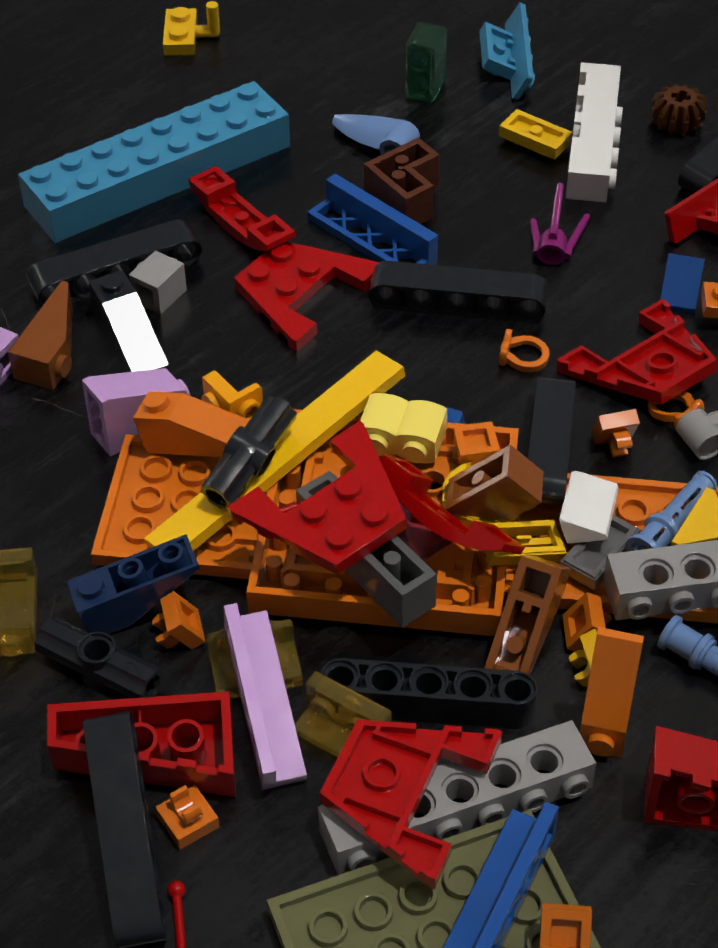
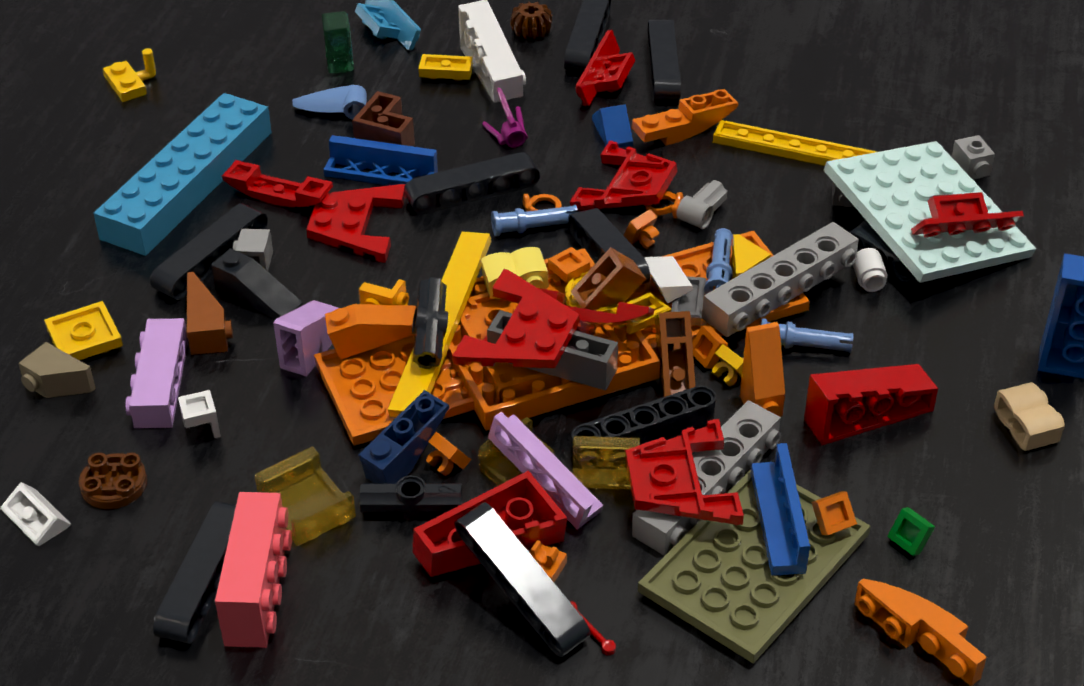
camera: 30 degrees left, 5 degrees down
none -> medium blue pin [491,205,578,237]

